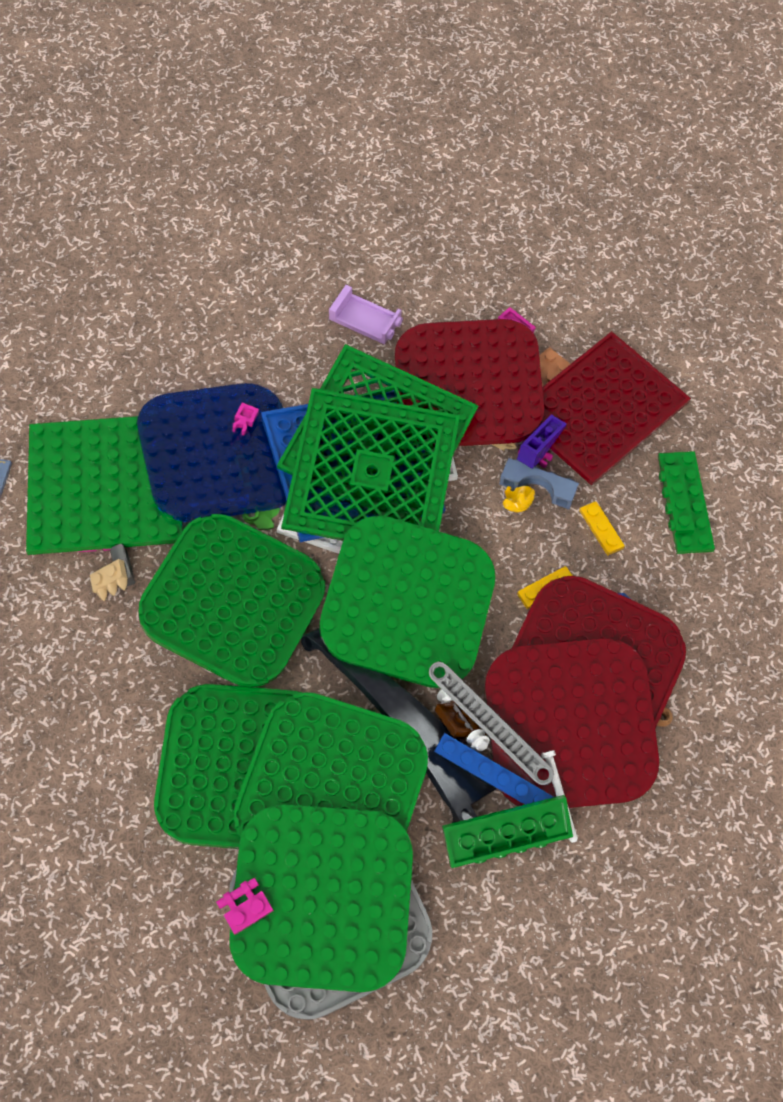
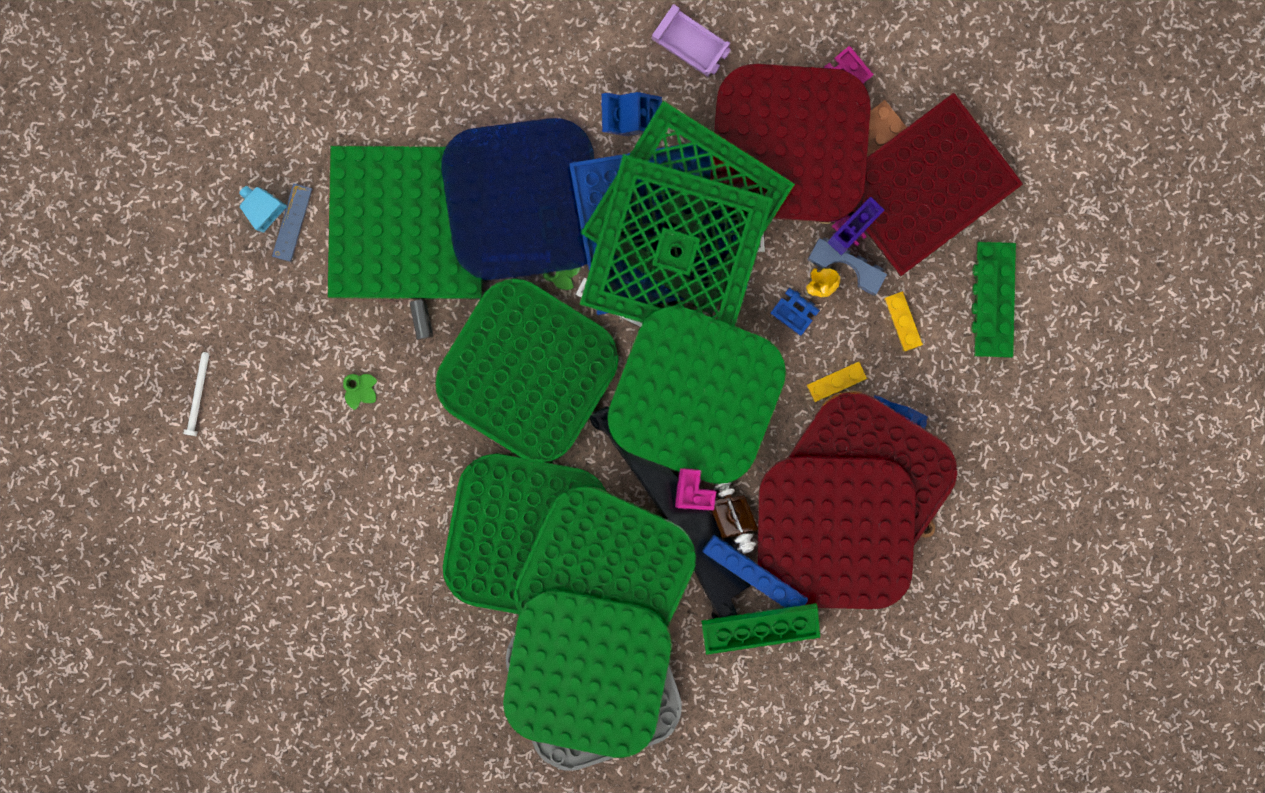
camera: 10 degrees right, 25 degrees up
tan plate [90,559,127,601] -> none
dark pink plate [216,878,274,935] -> none
dark pink plate [232,403,259,436] -> none
light grey gear [429,662,554,785] -> none
white bar [541,750,578,843] -> none
none -> bright green plate [343,374,377,410]
none -> blue bracket [601,92,662,136]
none -> dark pink plate [675,468,716,510]
none -> blue plate [770,287,820,336]

